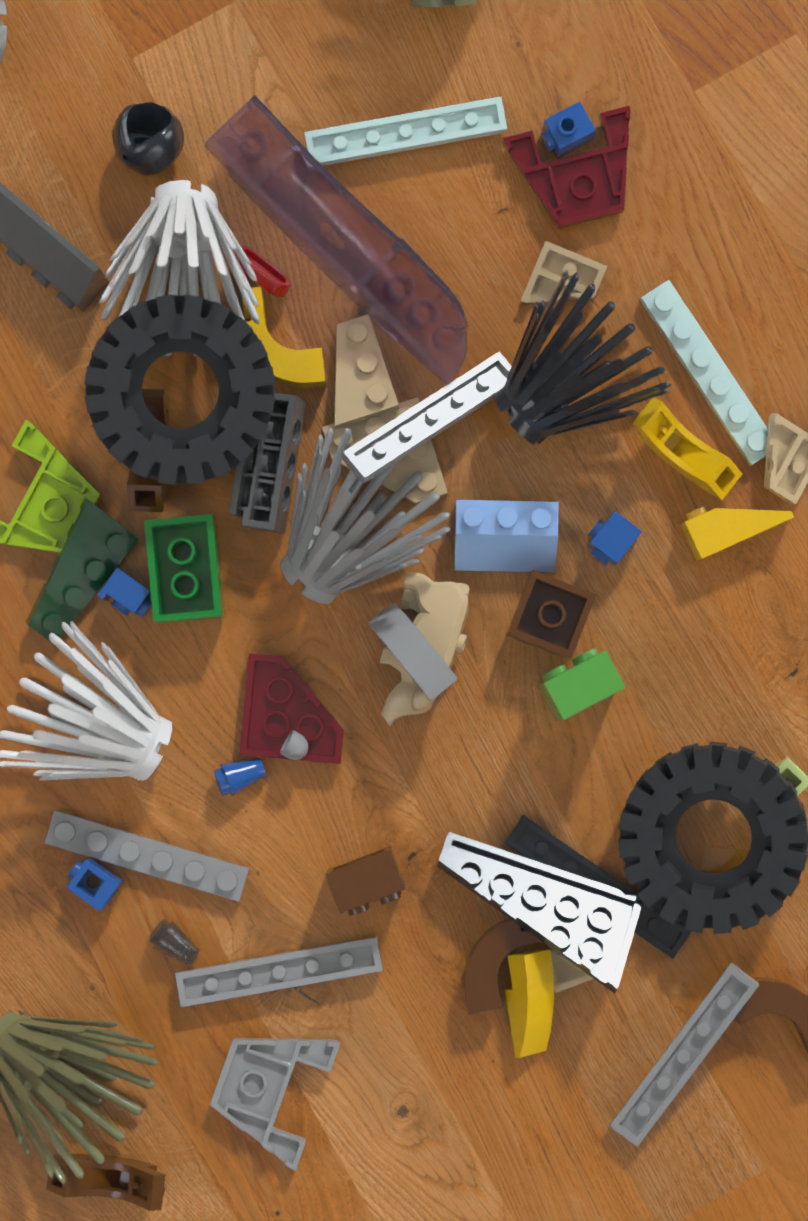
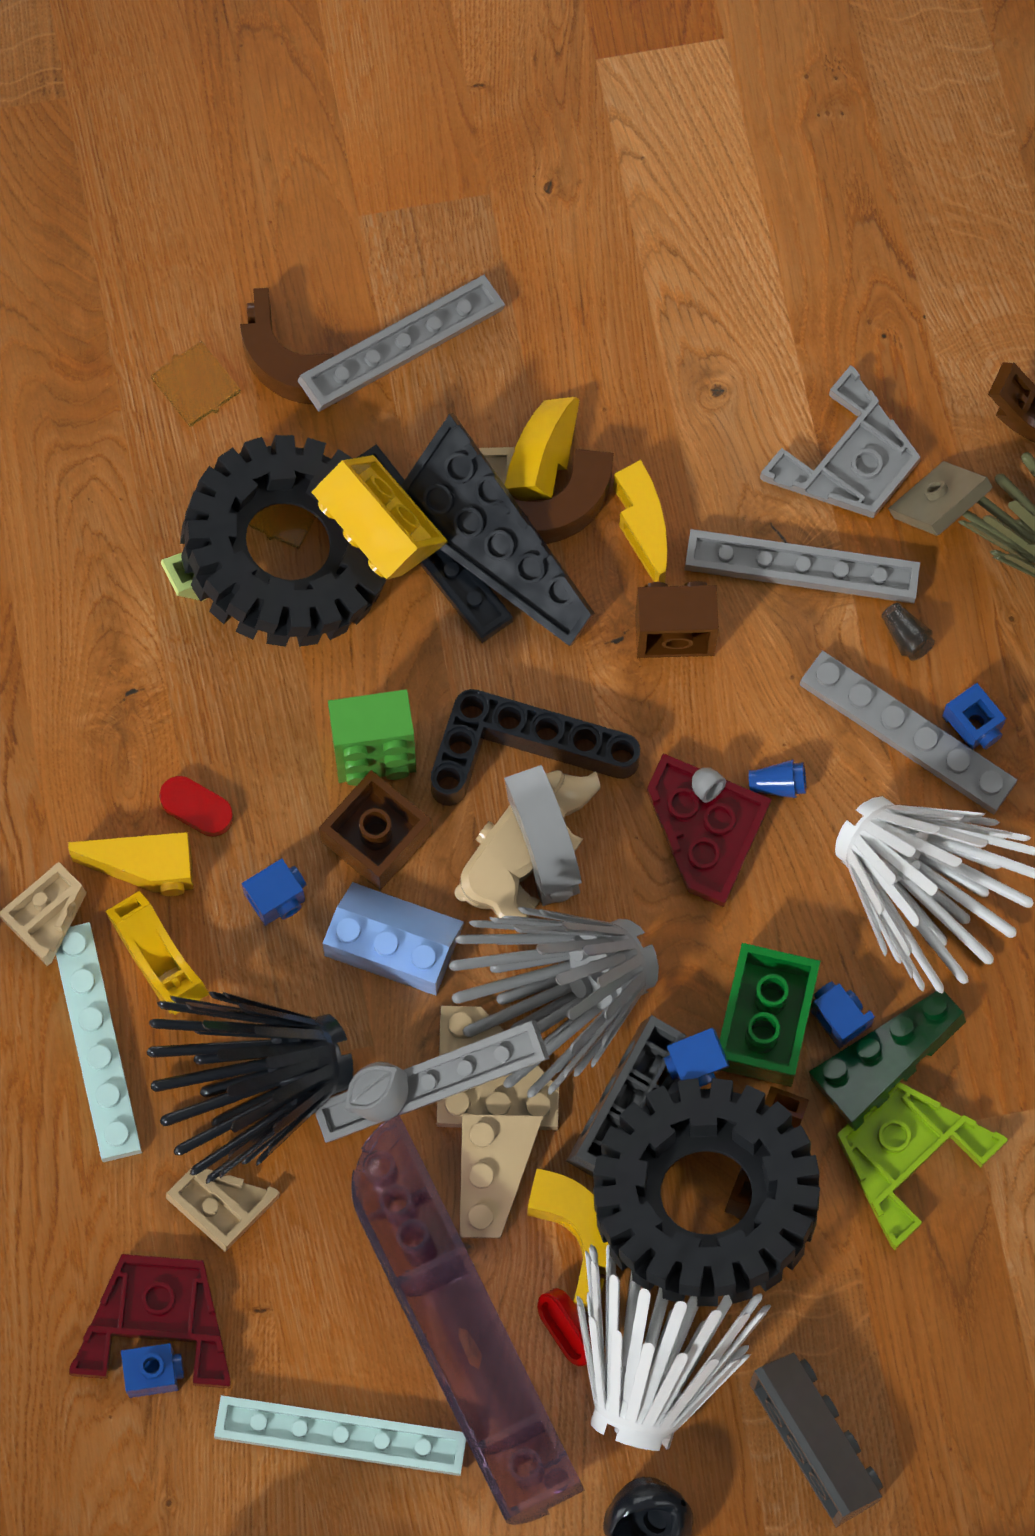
camera: 165 degrees left, 15 degrees down
none -> red tile [159,776,233,837]
none -> yellow slope [312,455,448,580]
none -> light grey hat [344,1061,408,1123]
none -> black beam [431,689,640,806]
none -> yellow slope [613,460,667,583]
none -> blue brick [664,1028,730,1087]
none -> dark tan plate [888,461,993,536]

